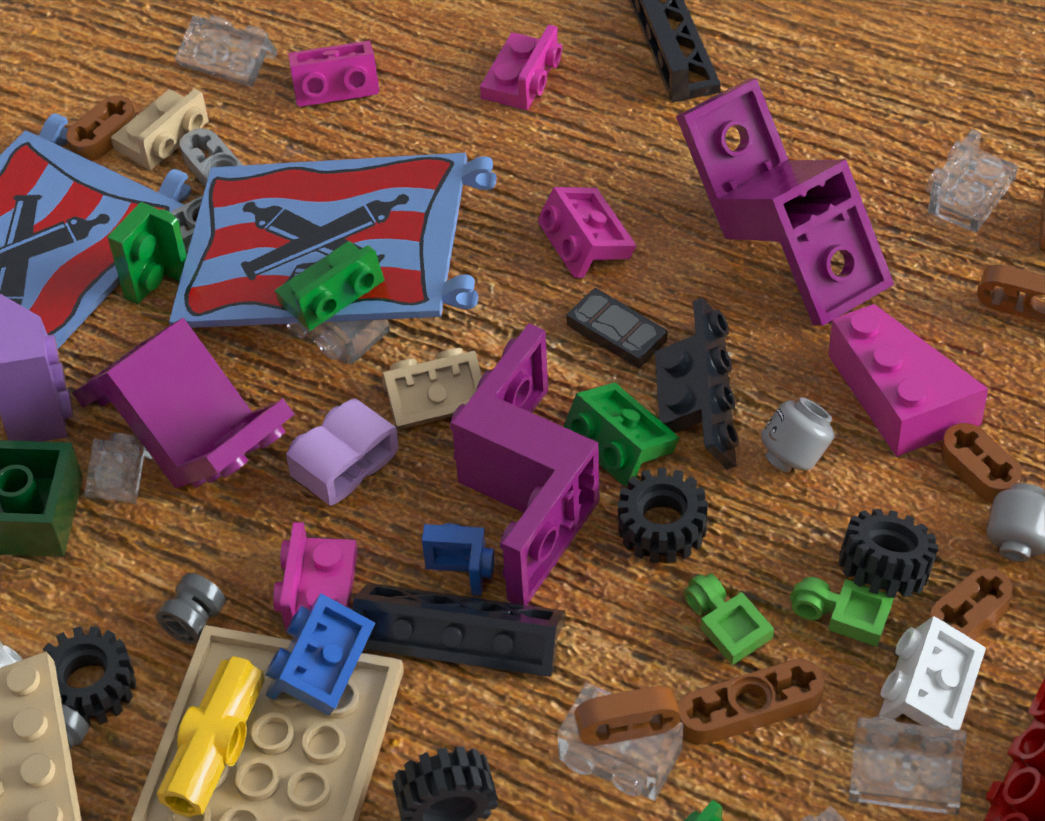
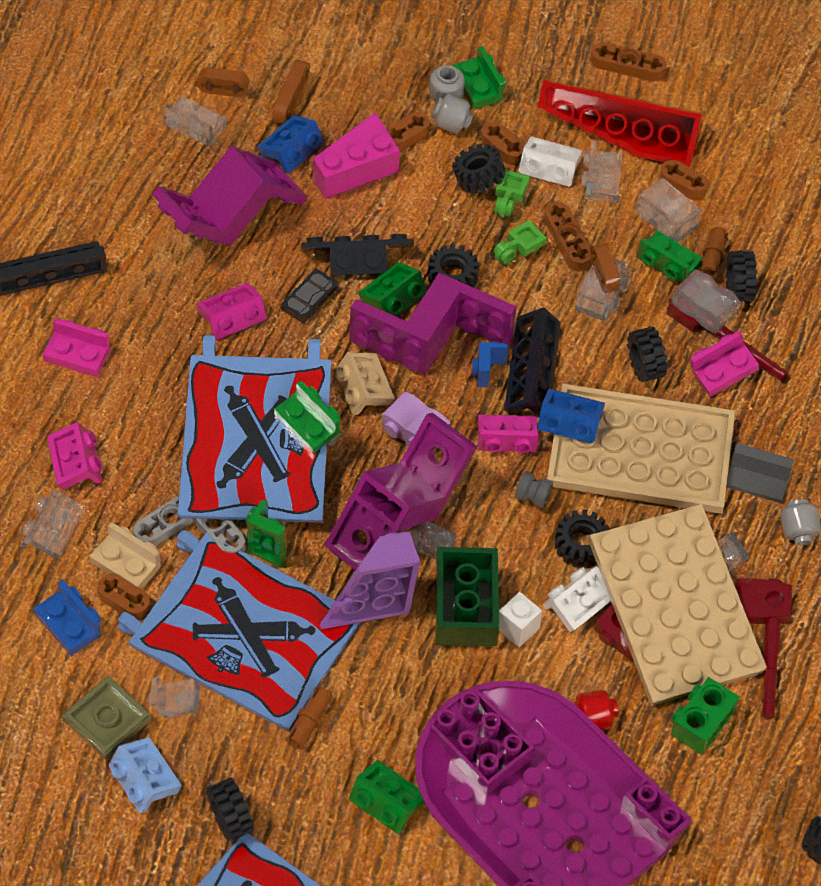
camera: 100 degrees left, 5 degrees up
yellow piece [157,656,265,818] -> none
light grey head [761,397,834,472] -> none
none -> blue bracket [33,580,101,656]
none -> blue bracket [257,115,324,173]

